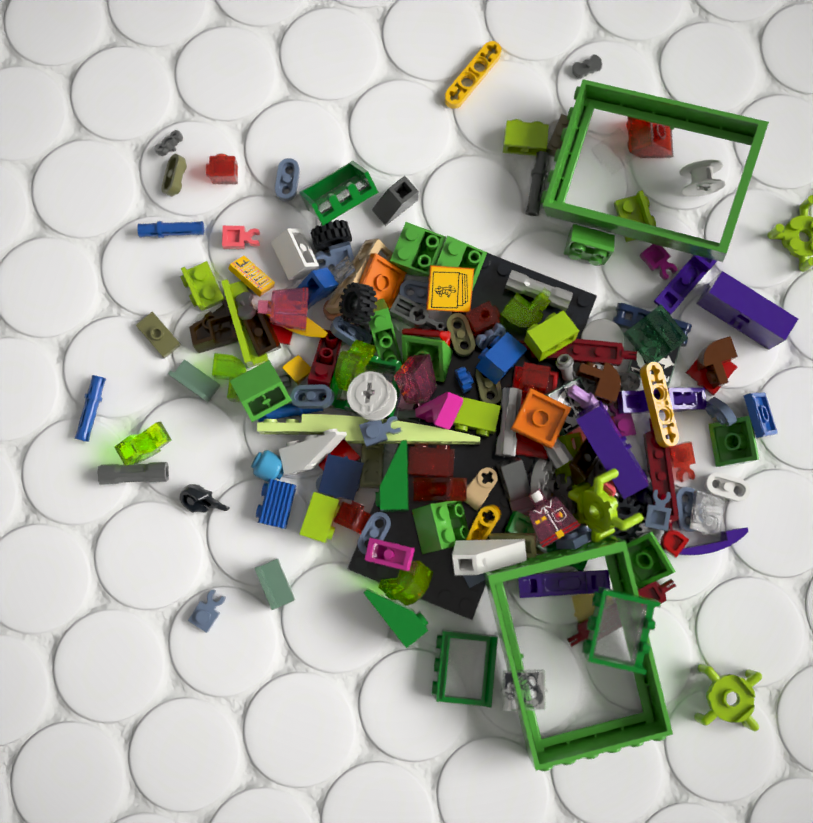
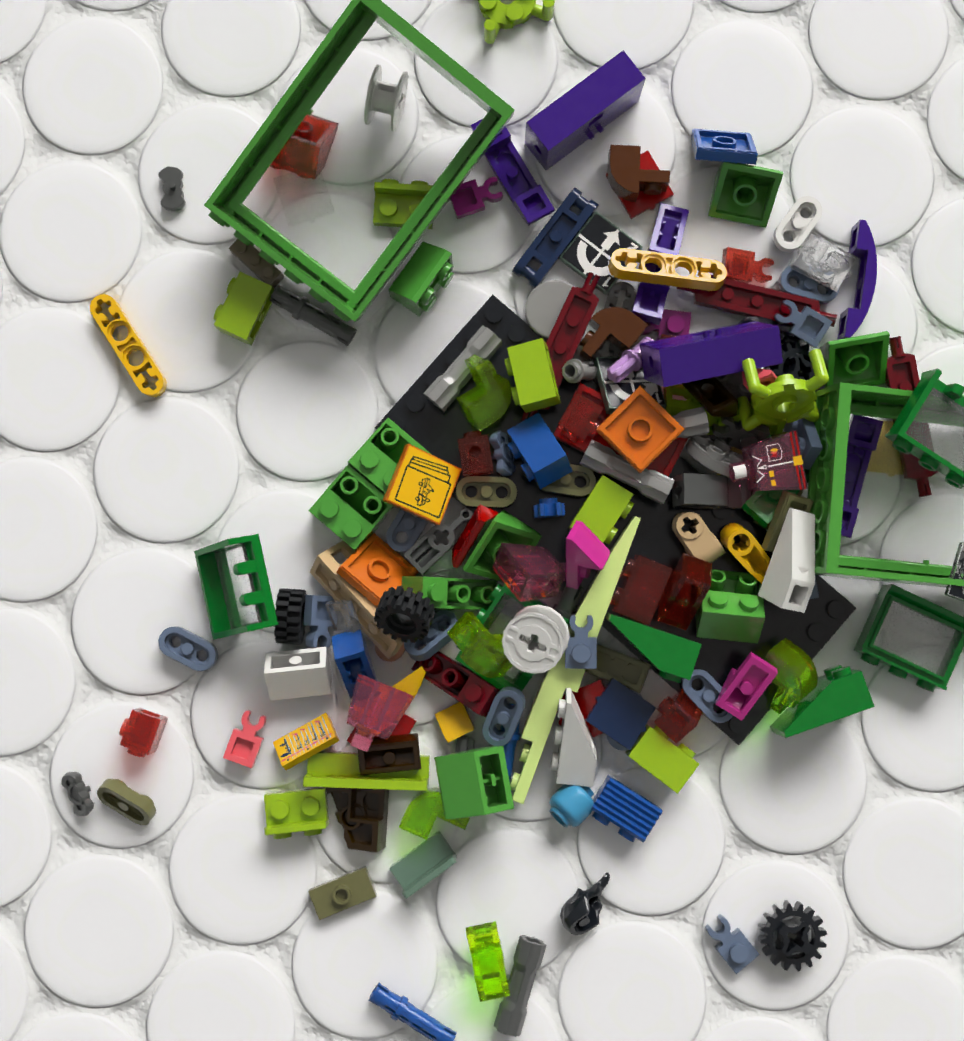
camera: 65 degrees left, 5 degrees up
blue pin [137,221,204,238] -> none
dark grey piece [235,292,256,320] -> none
sand green panel [254,559,295,610] -> none
dark grey slope [372,176,419,226] -> none
clear green slope [623,304,688,364] -> none
red tile [660,530,689,558] -> none
sand blue plate [705,397,737,426] -> none
none -> black gear [758,900,827,971]

